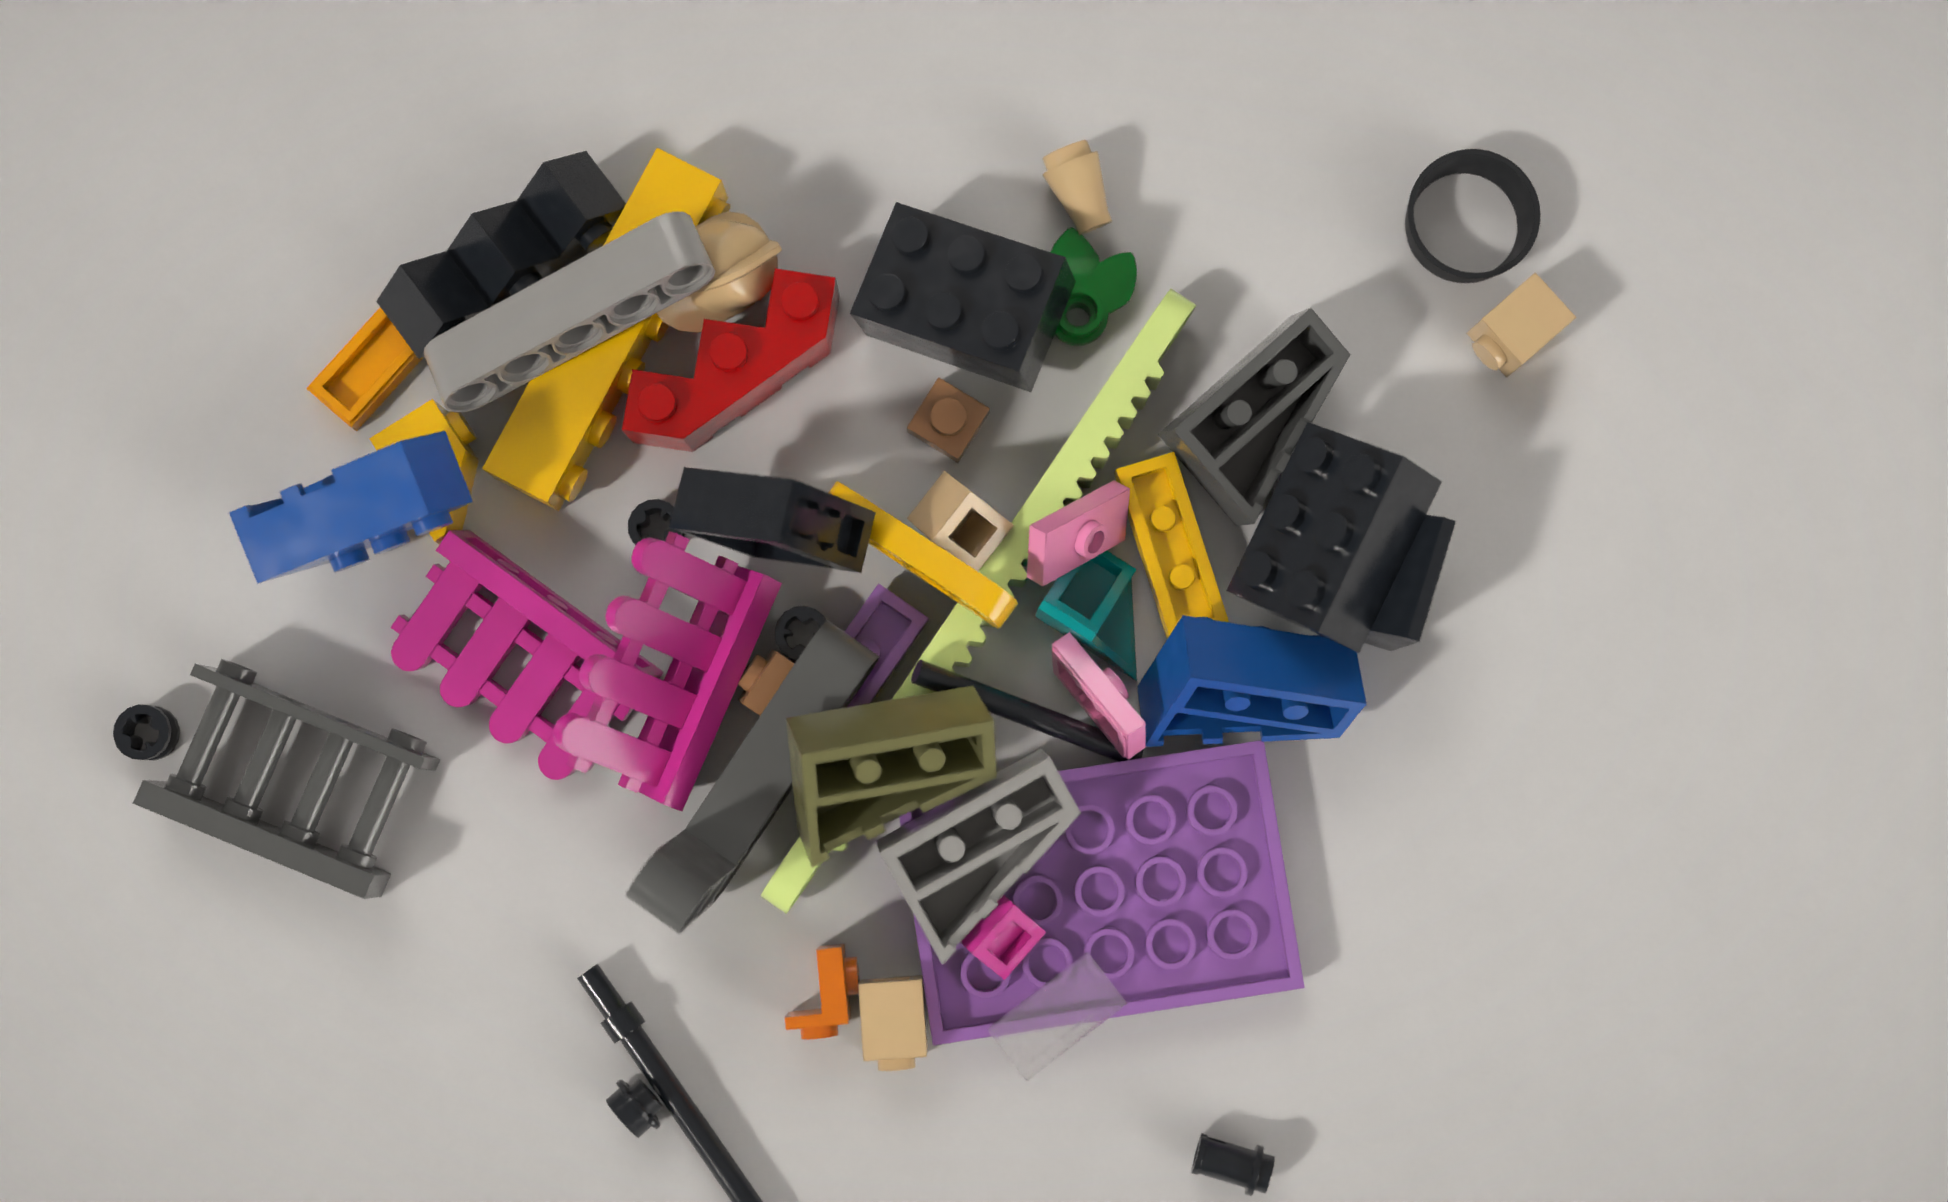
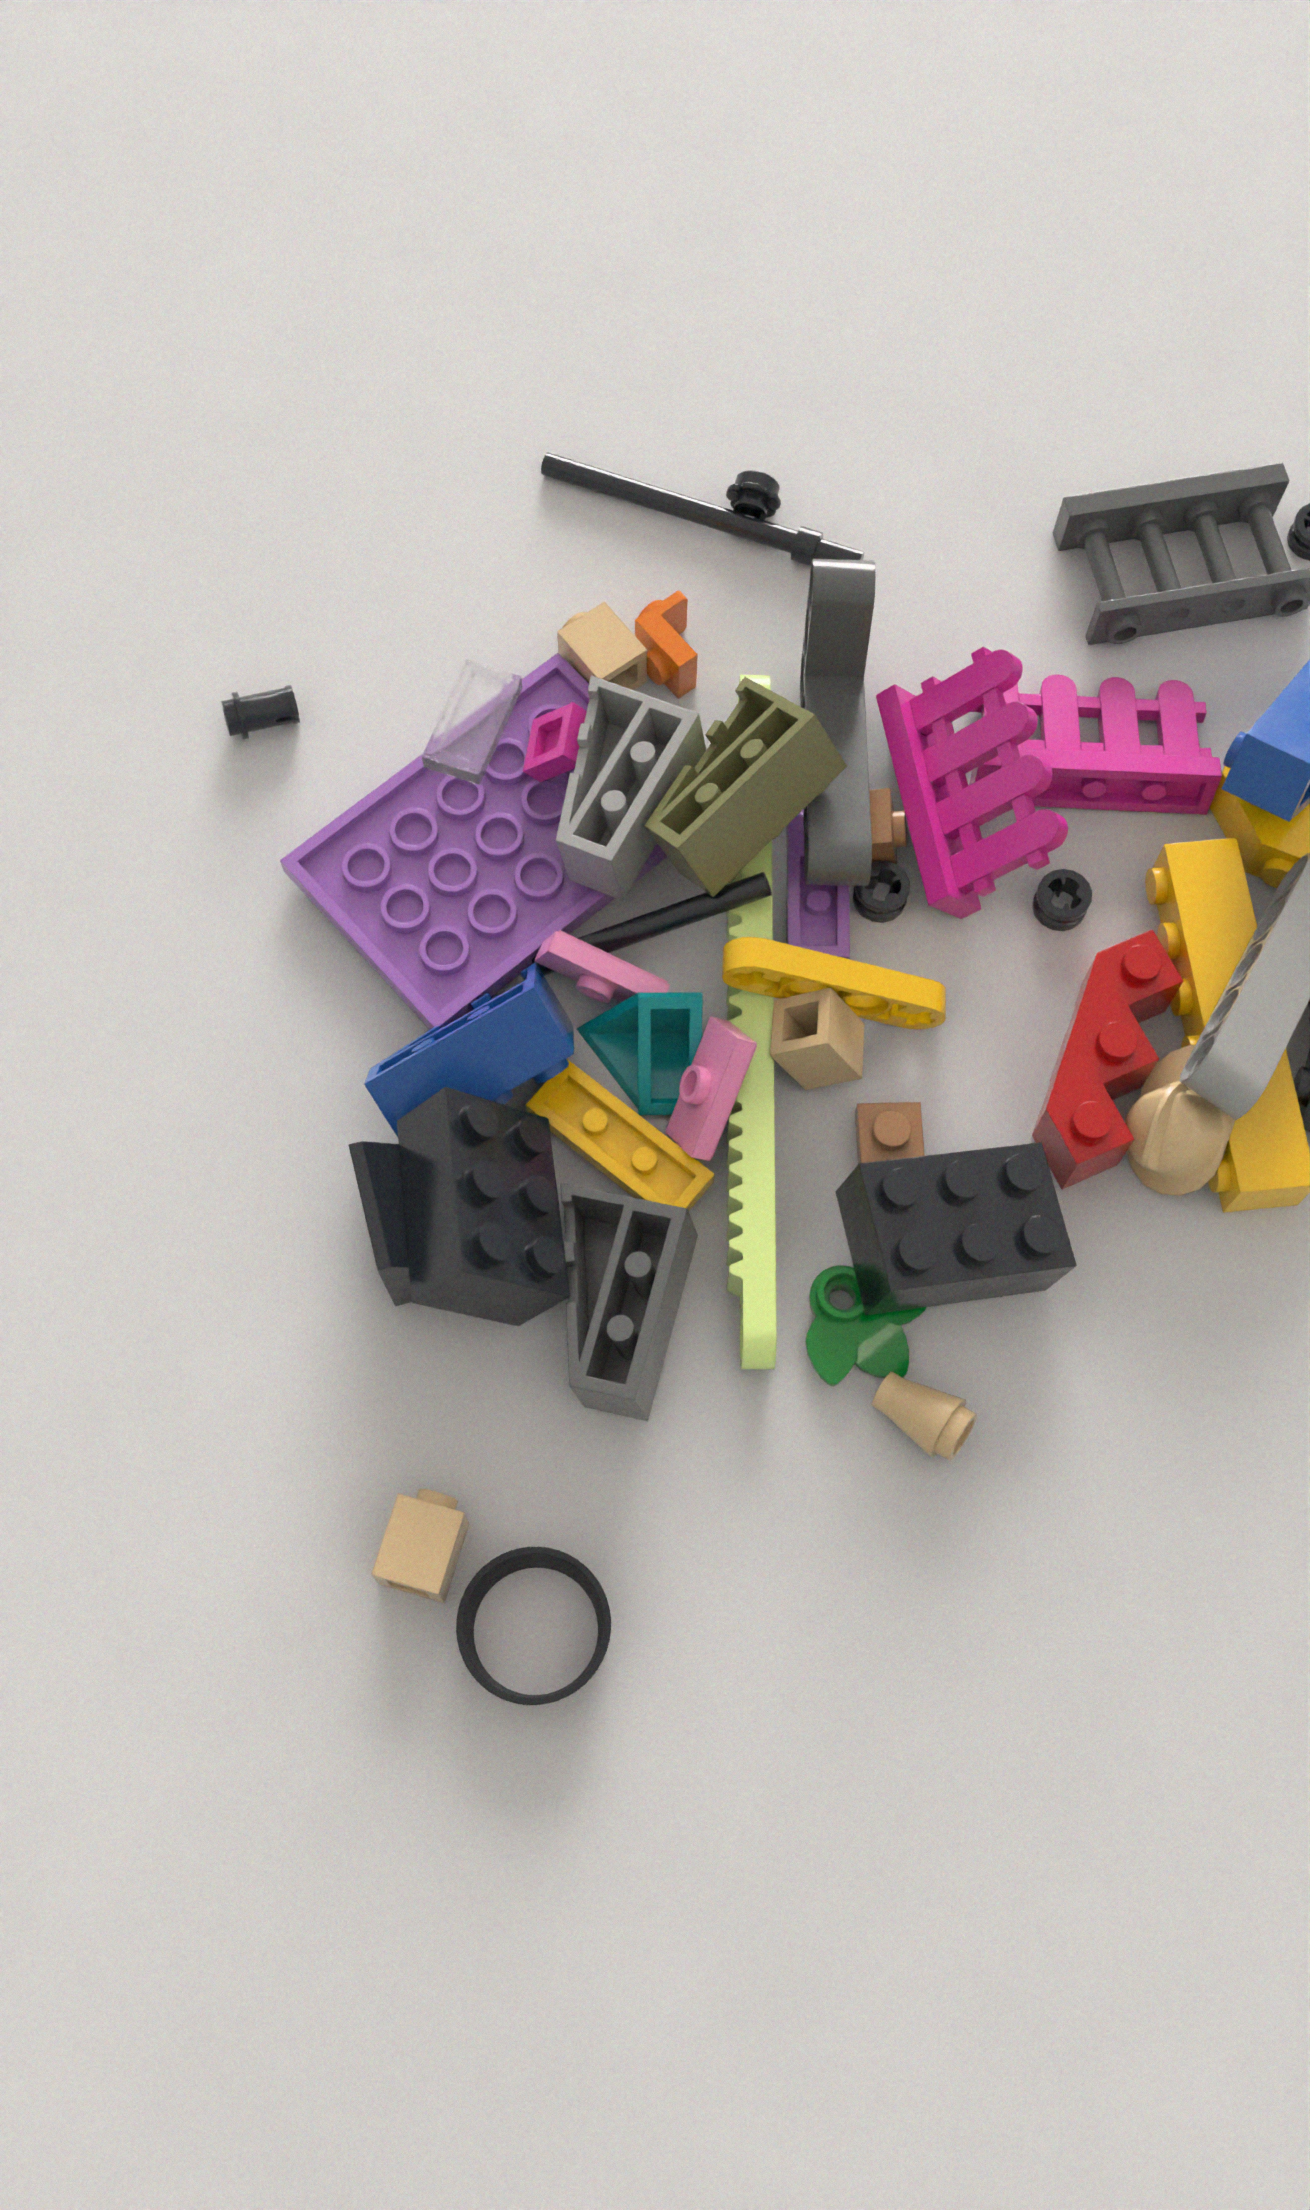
camera: 150 degrees right, 15 degrees down
black window [669,467,876,573] -> none

